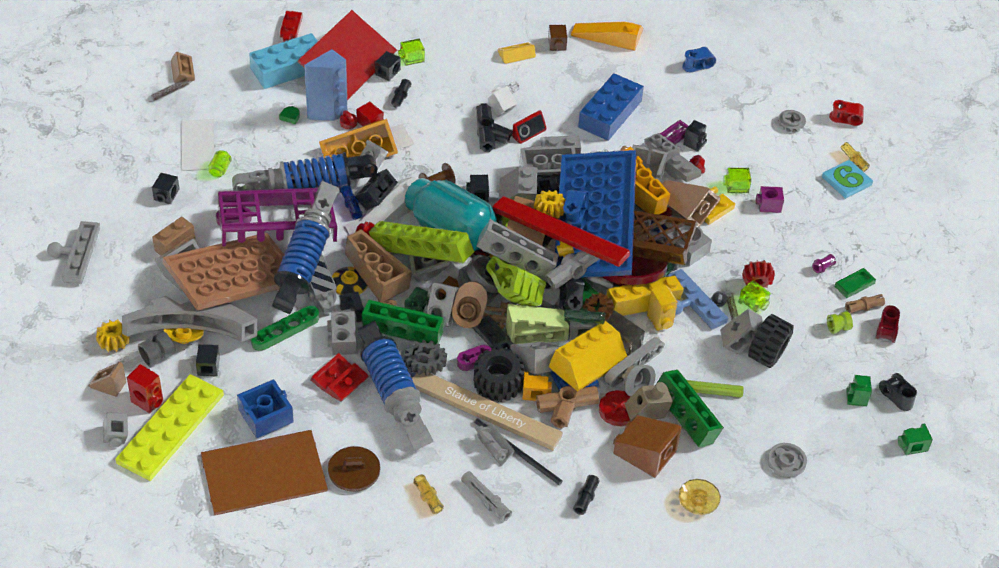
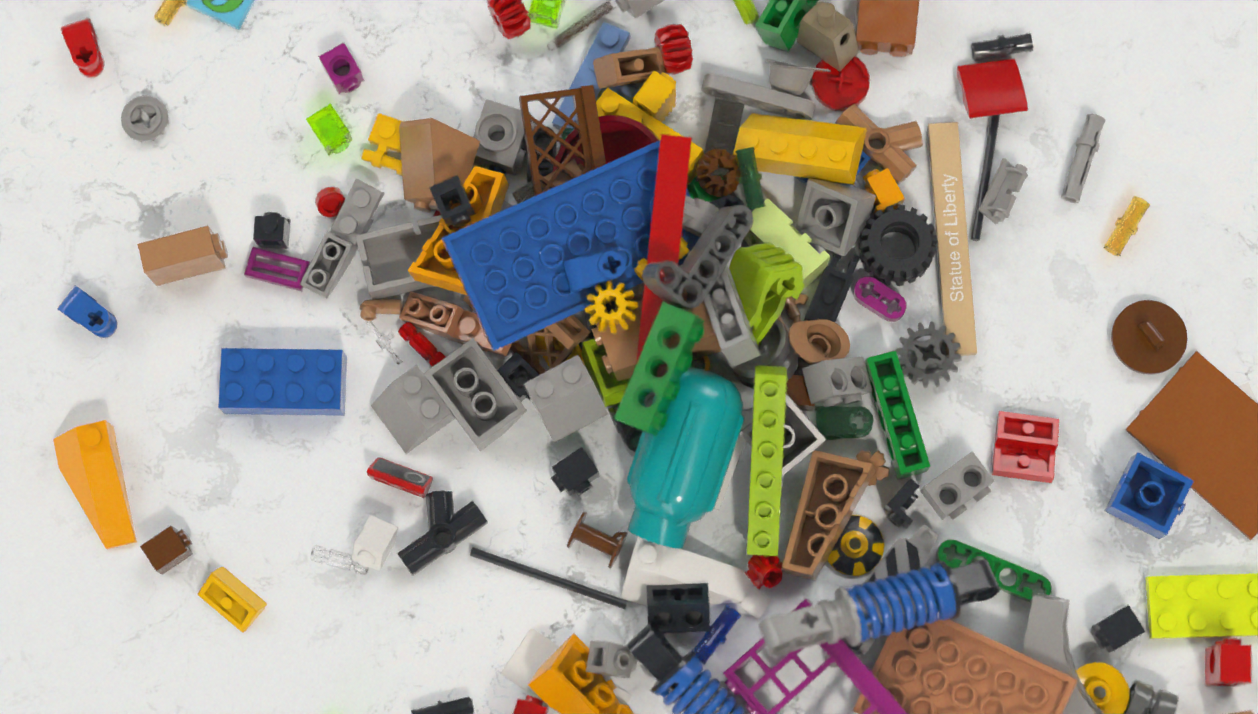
camera: 115 degrees left, 30 degrees up
piece [357,320,434,451] -> none
black hinge [711,291,727,307] -> none
none -> medium nougat brick [137,225,228,286]
none -> black brick [429,175,475,228]
none -> black axle [470,547,628,609]
none -> medium nougat brick [593,47,665,89]
none -> green brick [614,302,704,436]
none -> dark grey beam [642,205,753,309]
none -> red gear [654,24,693,74]
none -> red slope [957,59,1028,119]

